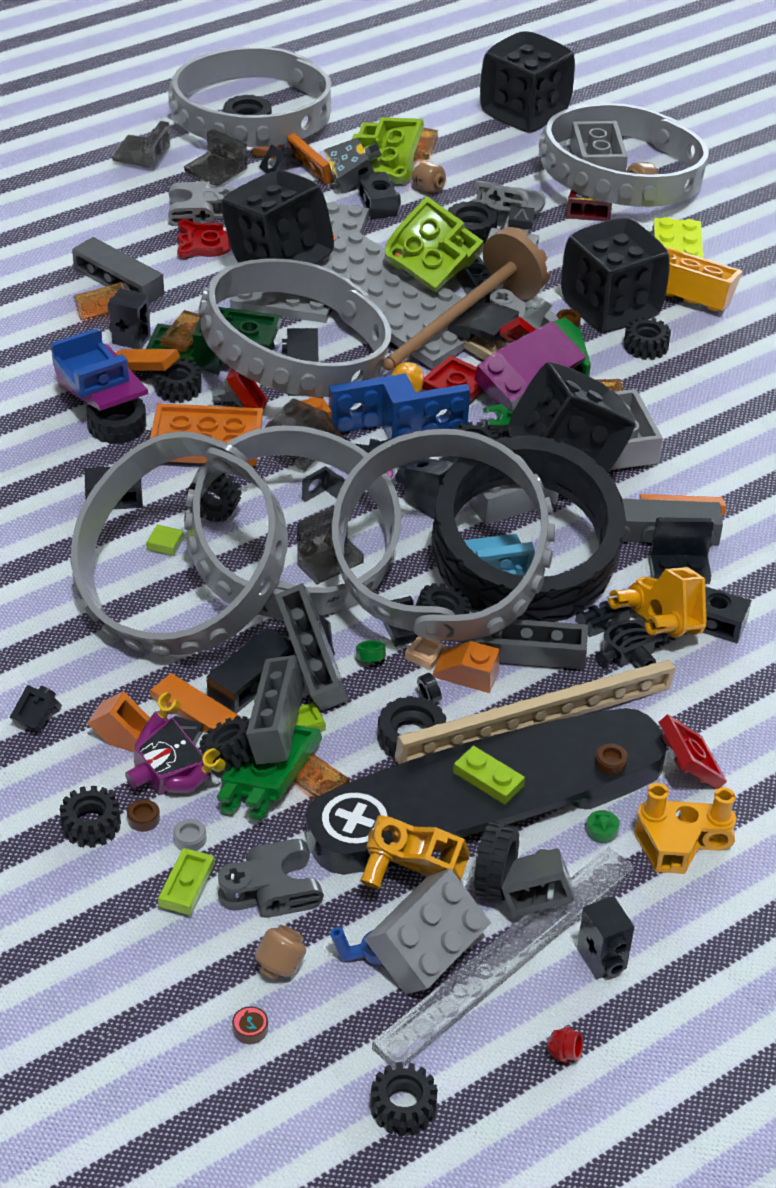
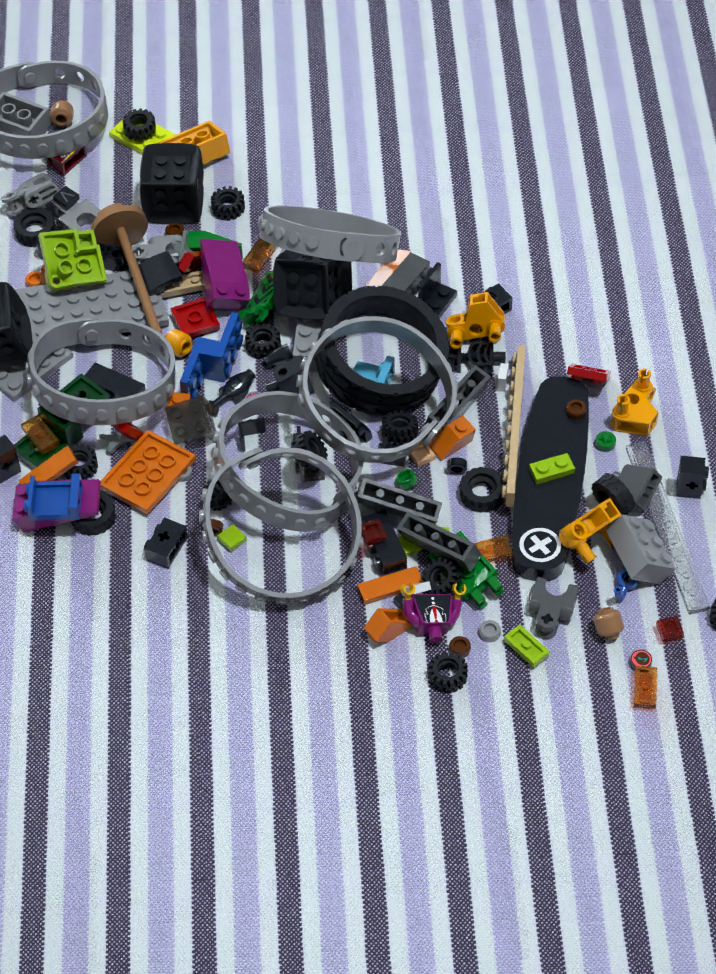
camera: 55 degrees left, 10 degrees up
black bracket [9,685,62,733] -> none
none -> black tyre [123,108,156,141]
none -> reddish brown tile [202,519,224,536]
none -> light grey piece [257,205,401,263]
none -> black tyre [291,430,328,470]
none -> black slope [329,400,373,442]
none -> clear red plate [361,519,386,546]
none -> white tile [402,581,431,596]
none -> white tile [498,363,509,392]
none -> clear orange plate [633,666,657,709]
none -> clear red plate [656,616,684,642]

